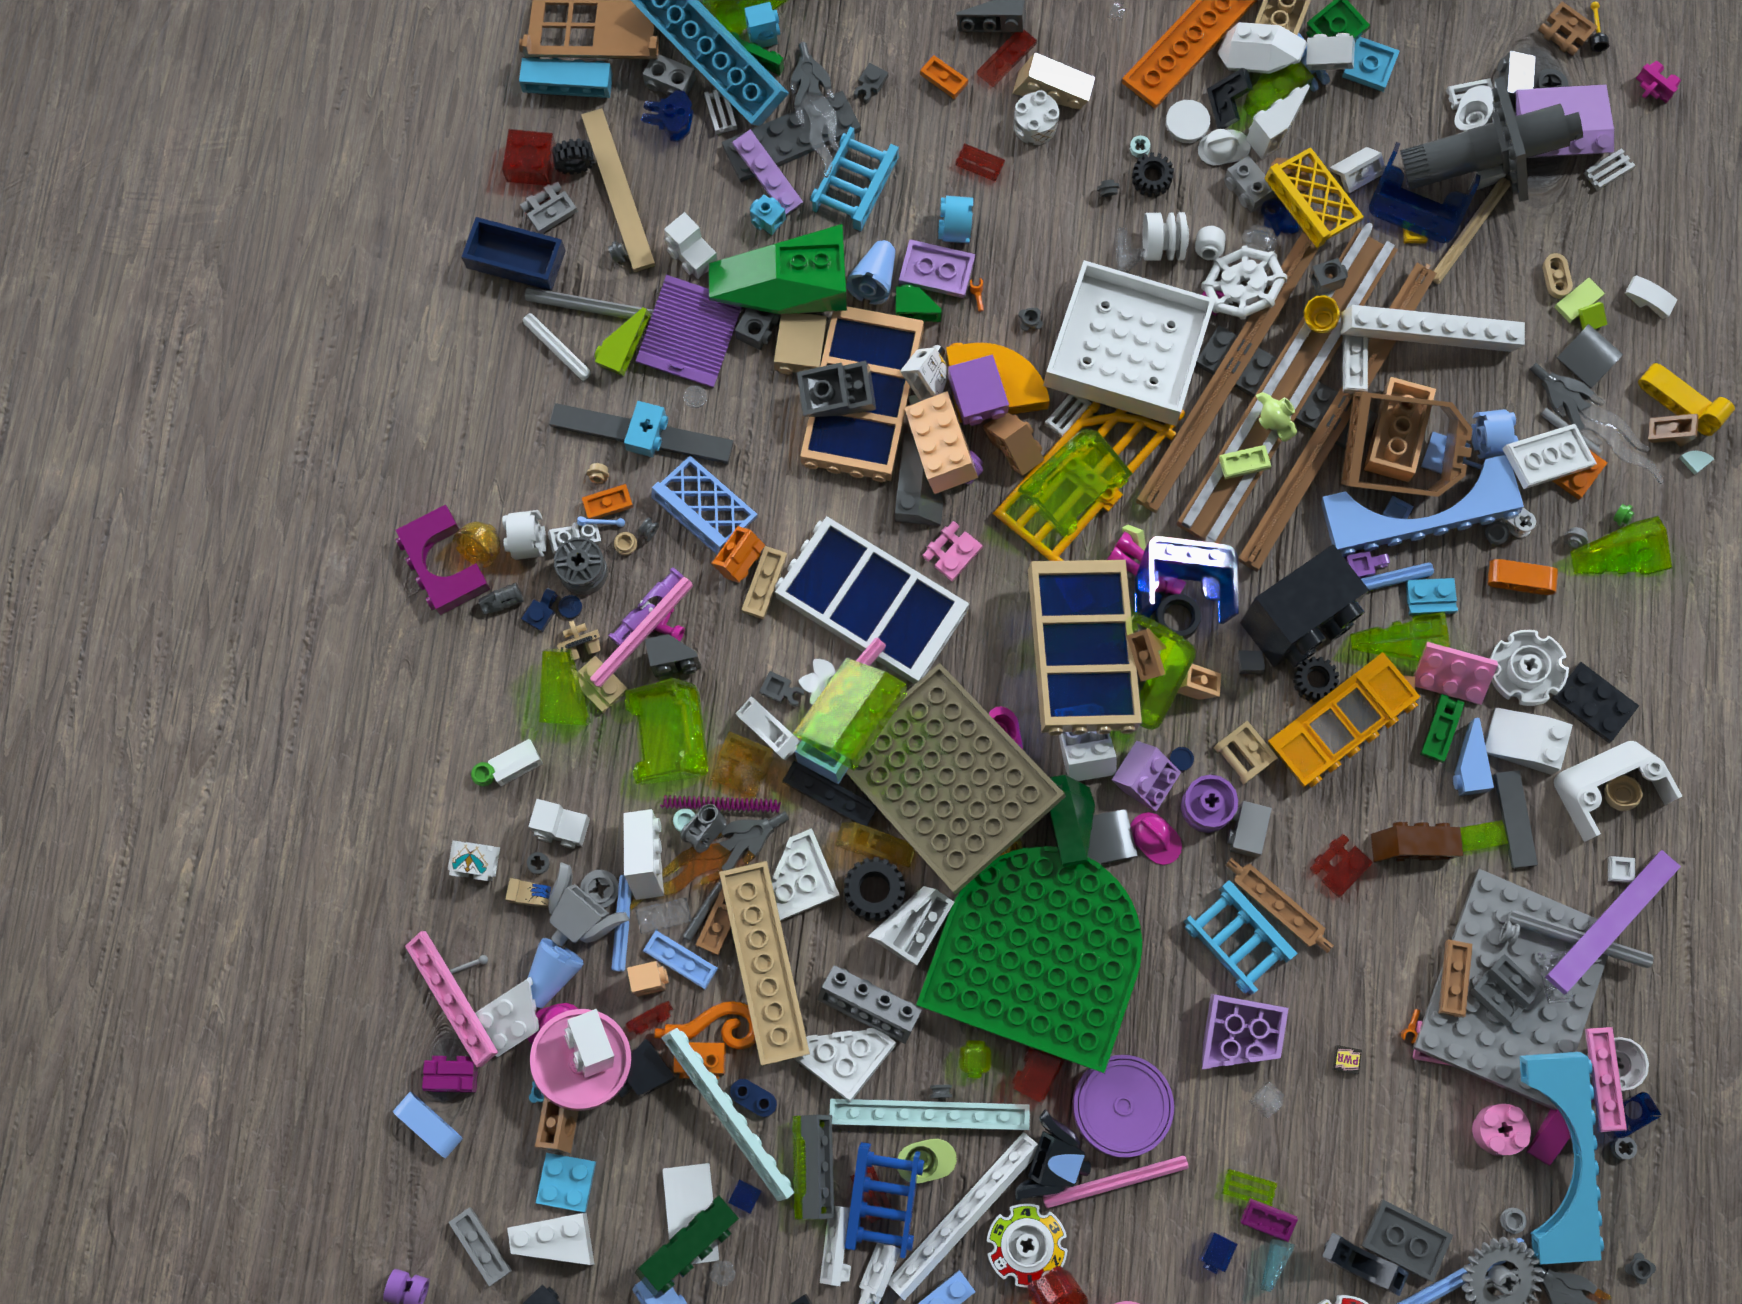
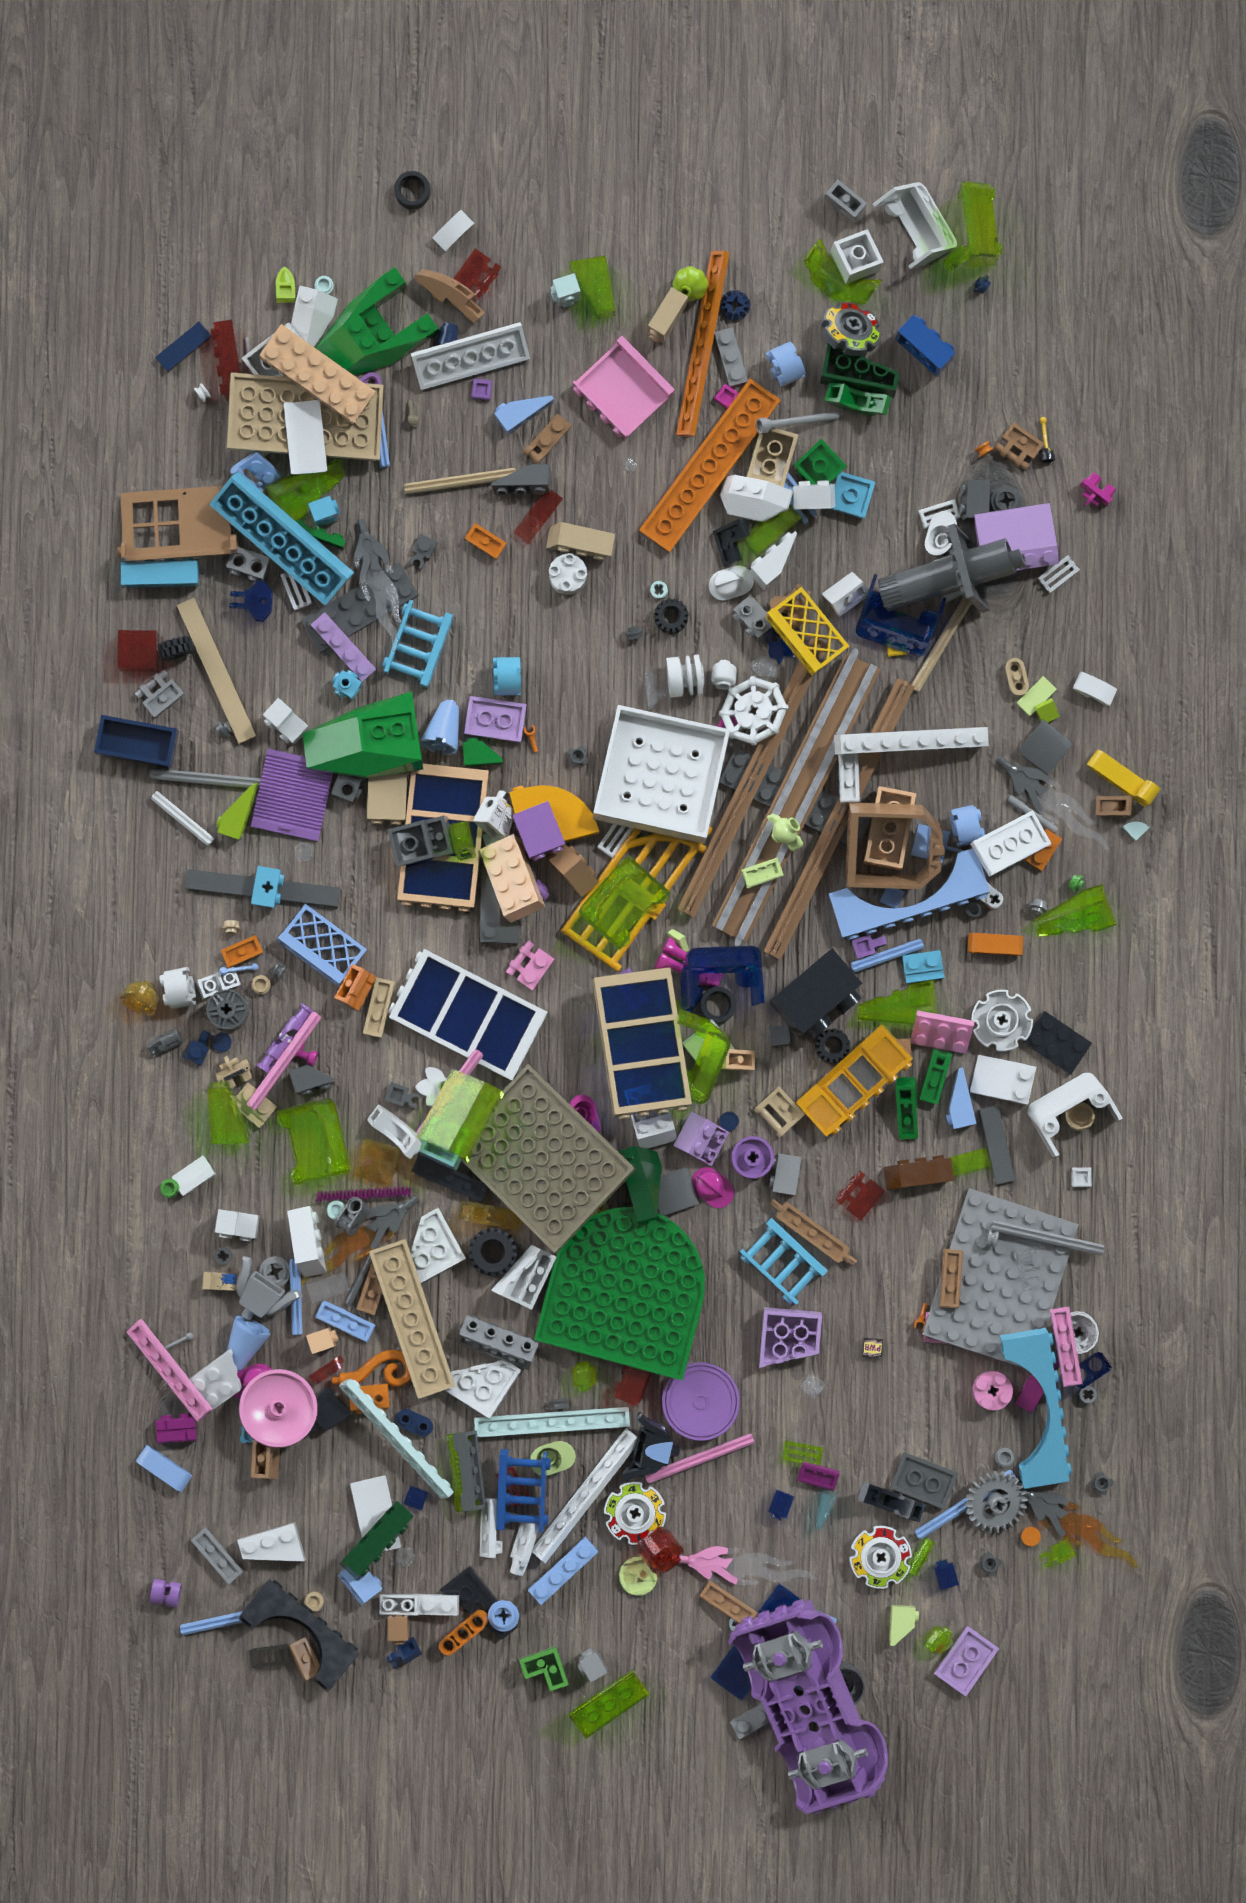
camera: 15 degrees left, 10 degrees up
magenta arch [395,504,491,615] -> none
white brick [448,840,500,881] -> none
medium azure plate [536,1153,596,1212] -> none
white brick [564,1009,614,1078] -> none
clear red tile [955,143,1005,182] -> none
medium nougat slope [1126,628,1167,682] -> none
white tile [1166,100,1210,143] -> none
yellow hair [1304,295,1340,334] -> none
dark grey brick [1309,258,1348,296] -> none
dark grey slope [1469,954,1542,1027] -> none
medium lavender tile [1545,850,1681,995] -> none
none -> tan axle [404,468,516,494]
none -> clear neon green torso [449,821,477,861]
none -> green slope [895,1077,919,1139]
none -> orange bush [974,441,994,458]

